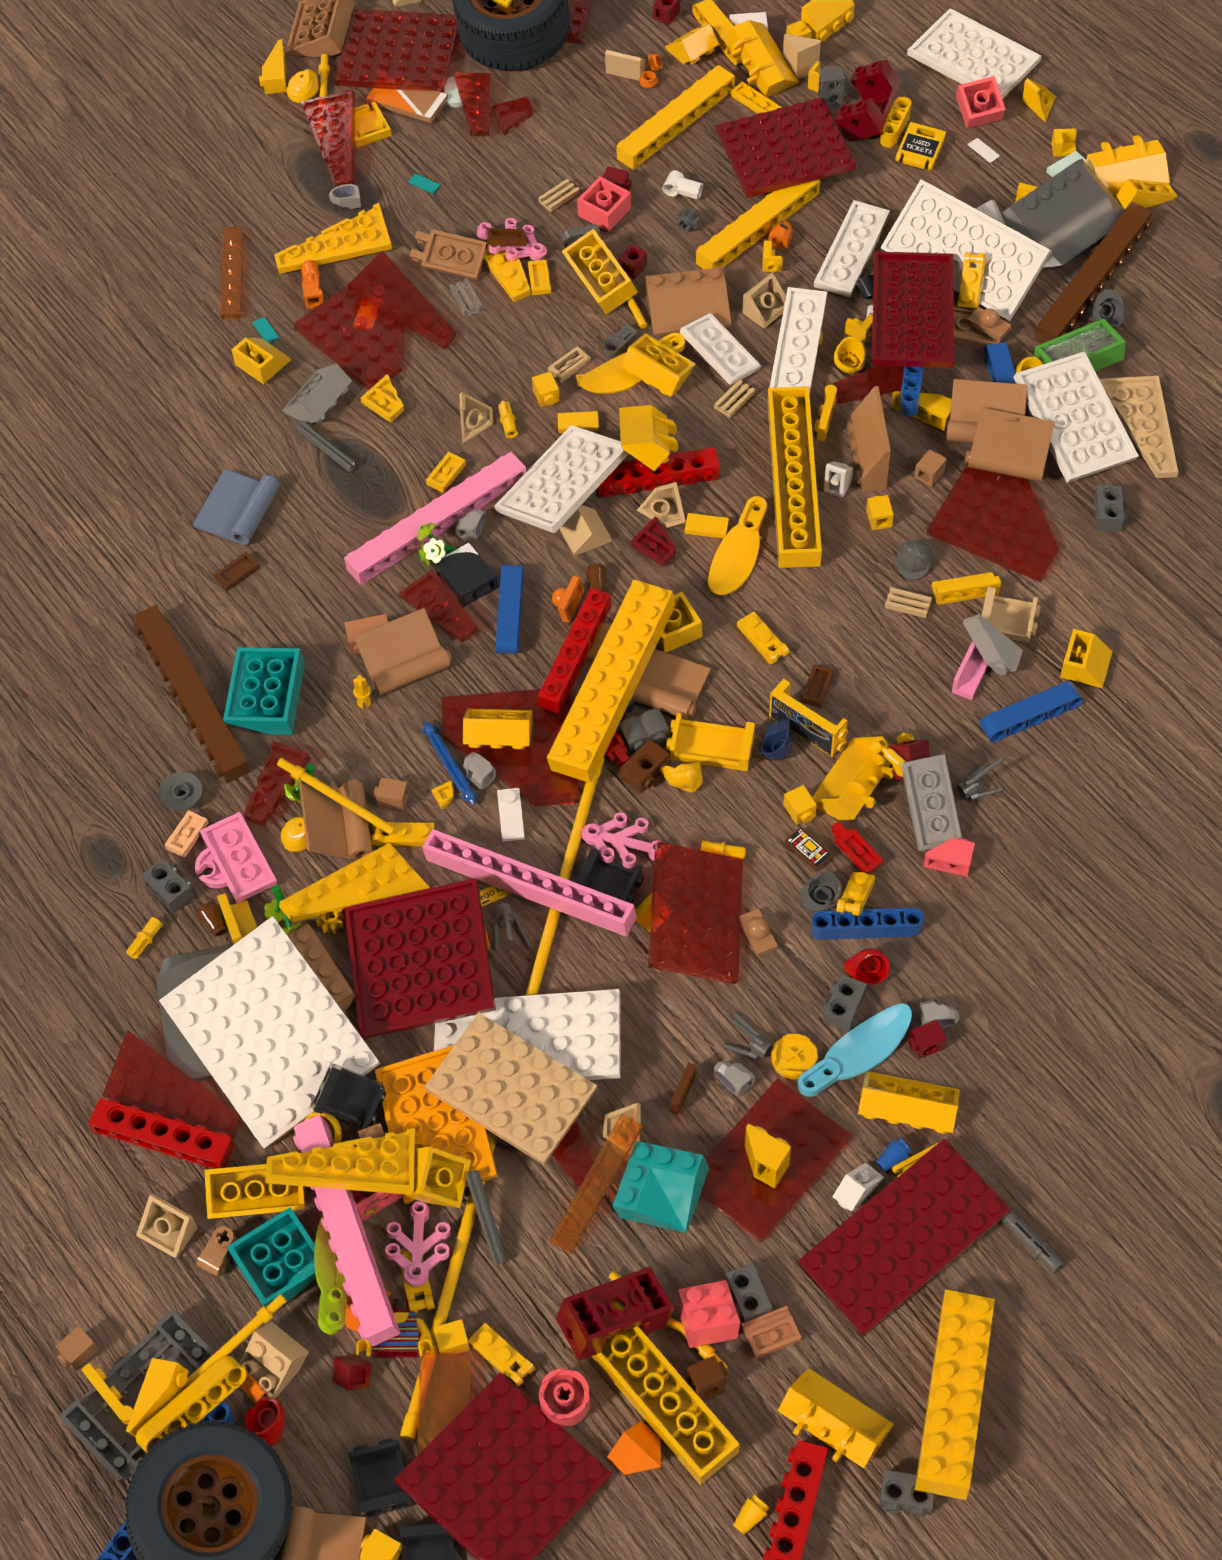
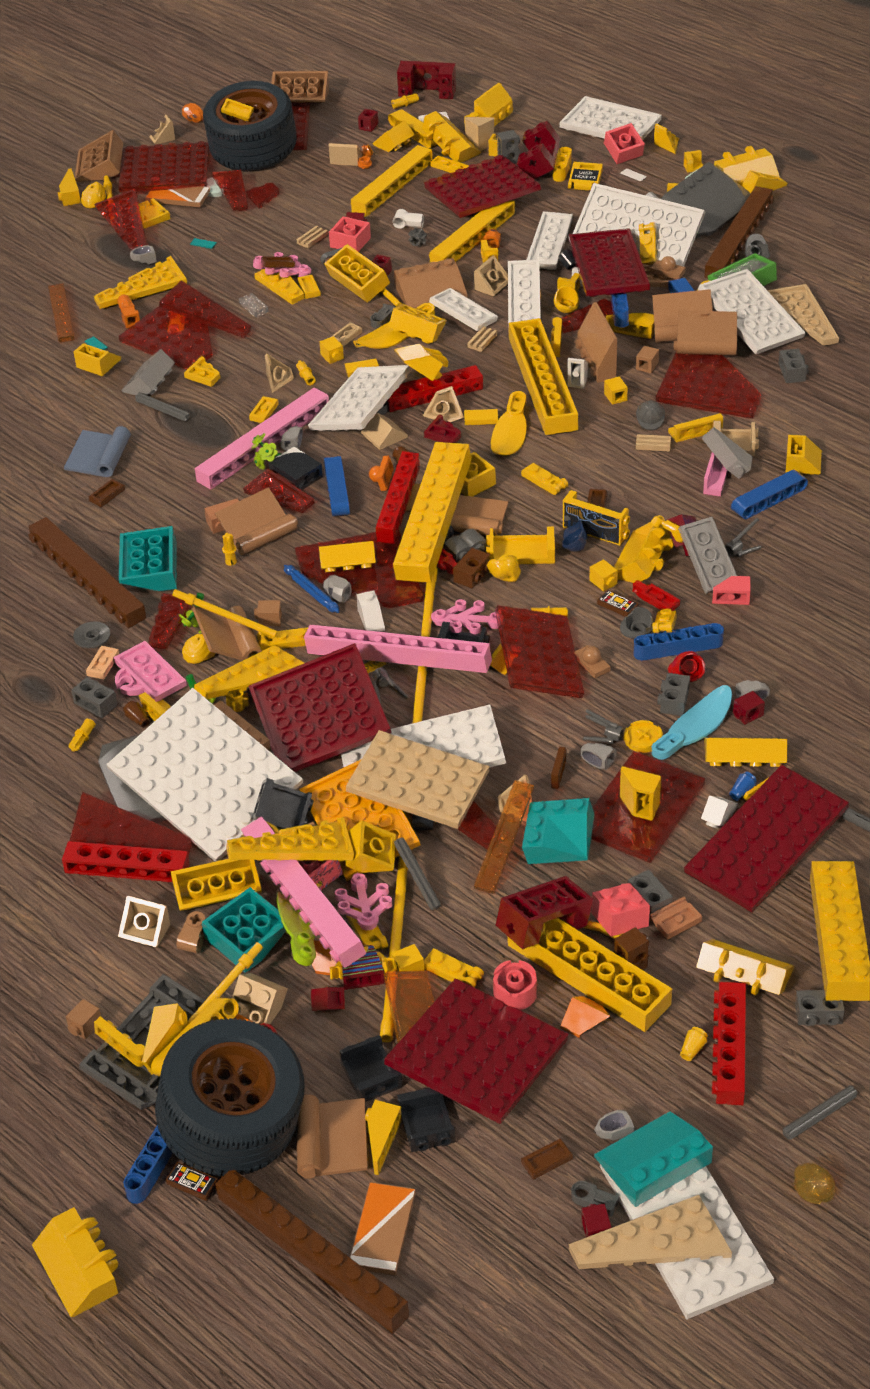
camera: 10 degrees left, 15 degrees down
medium nougat tile [410,229,488,281] -> none
yellow tile [432,781,454,810] -> none

